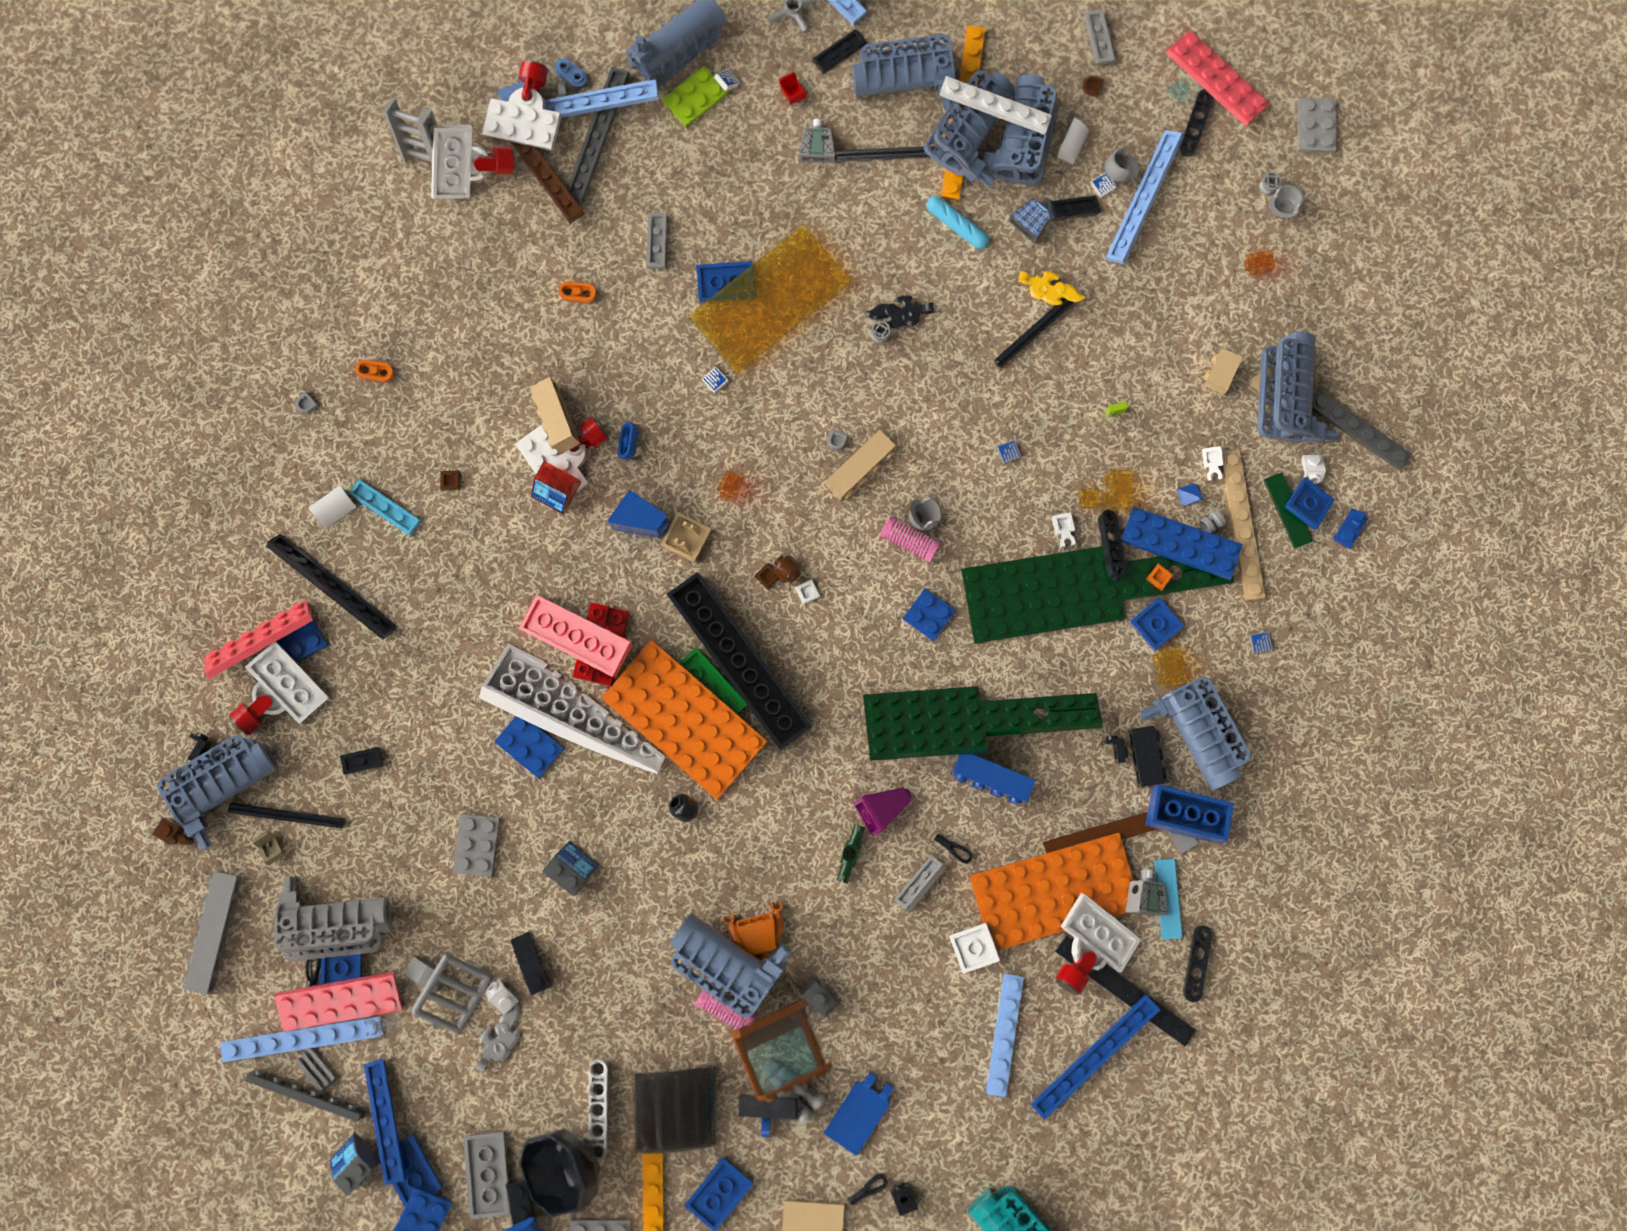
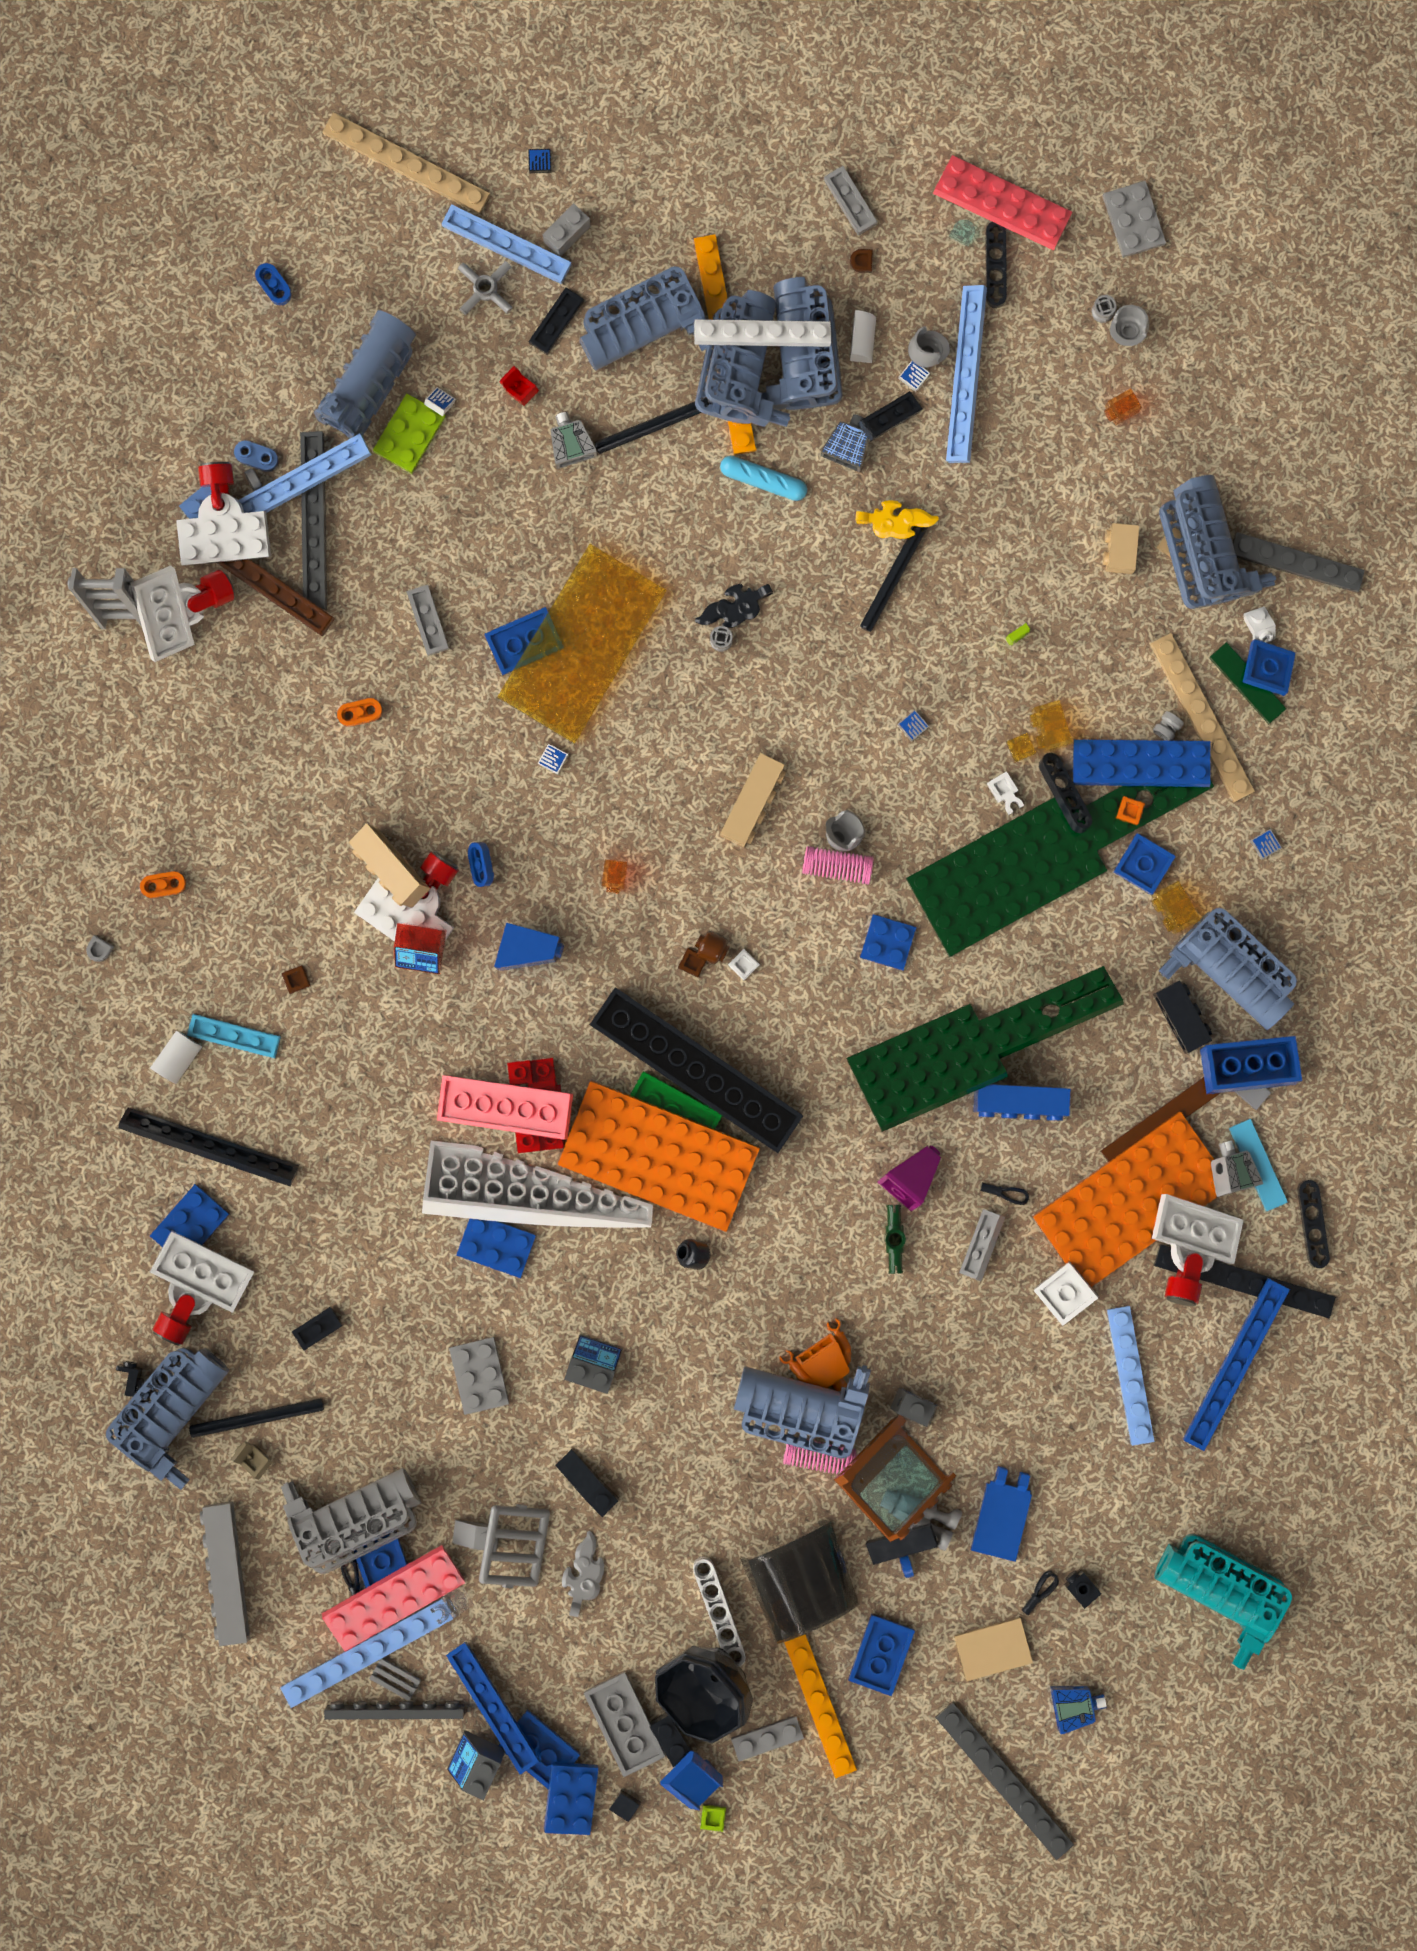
camera: 20 degrees left, 5 degrees up
reddish brown brick [152,817,193,845] -> none
coral plate [205,600,313,679] -> none
white bracket [485,979,519,1015] -> none
tan plate [660,512,712,563] -> none
light grey tile [827,429,849,451] -> none
black bracket [1101,736,1128,764] -> none
slope [1177,483,1203,507] -> none
white plate [1202,446,1225,481] -> none
blue plate [1332,508,1368,549] -> none

